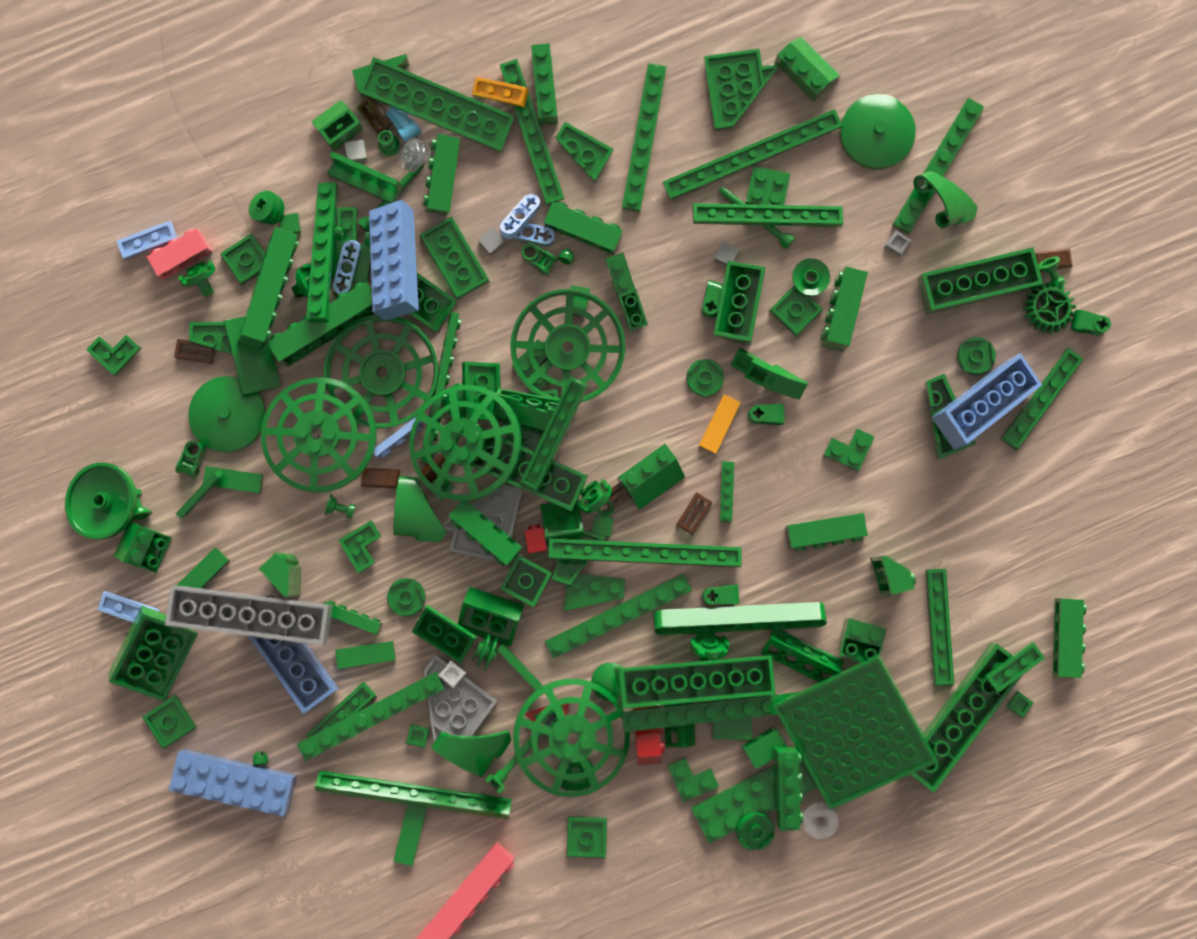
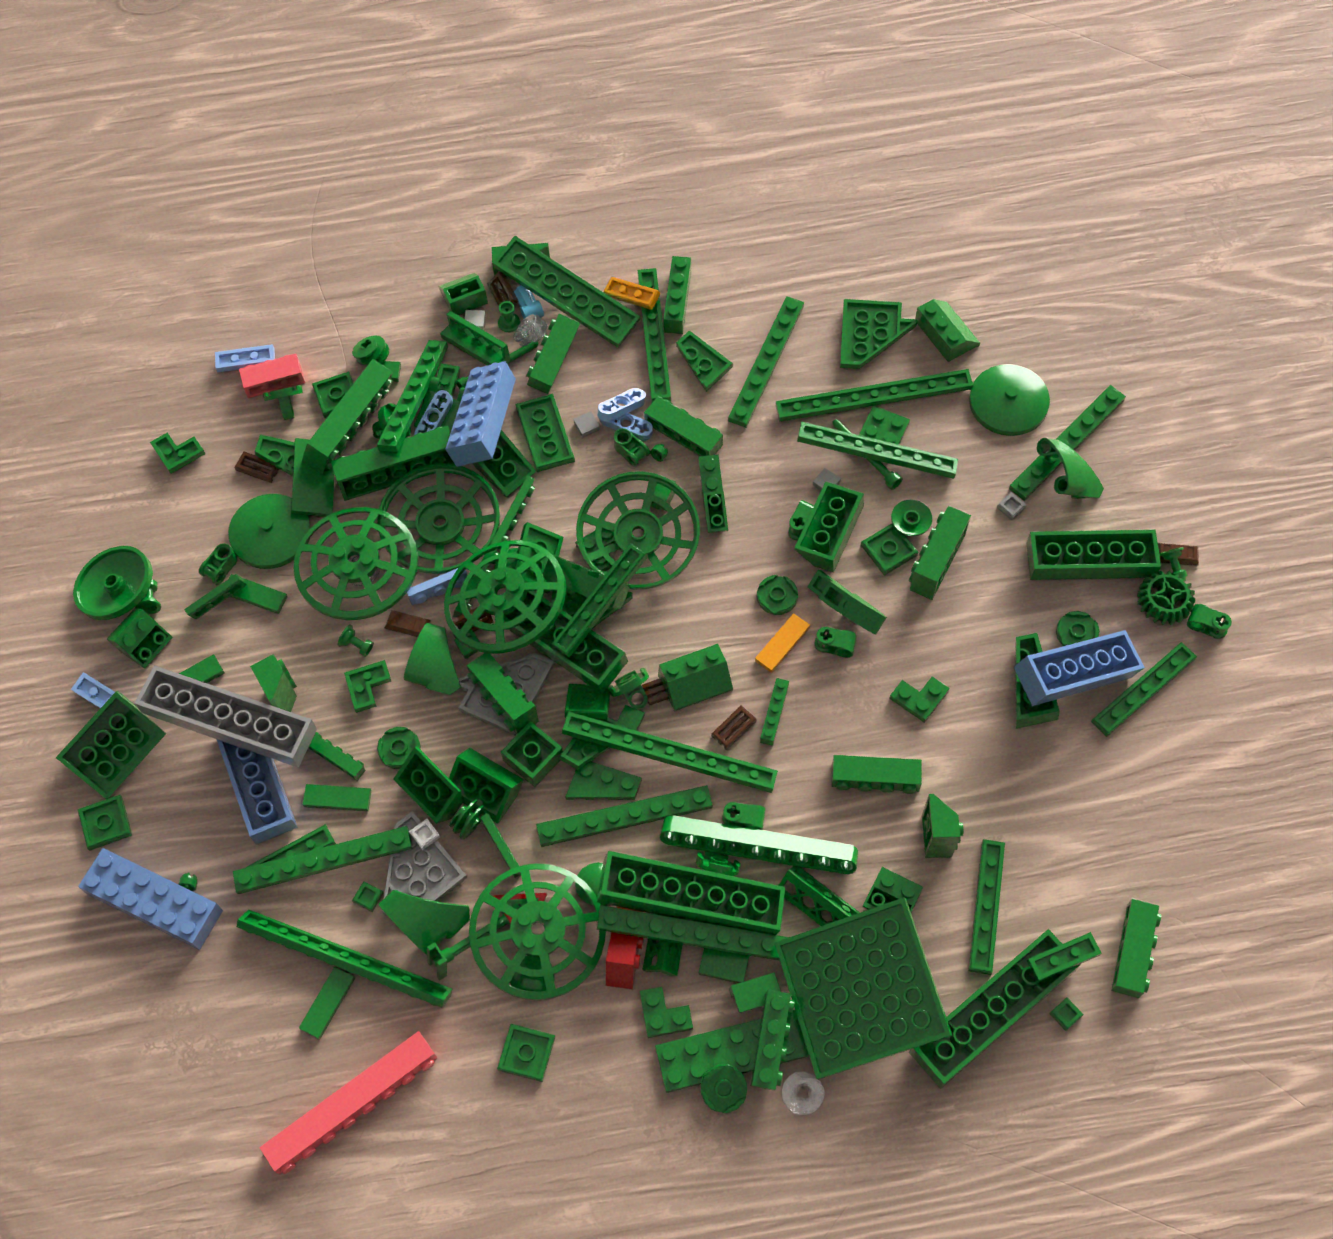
camera: 15 degrees right, 20 degrees down
red brick [524,524,548,554] -> none

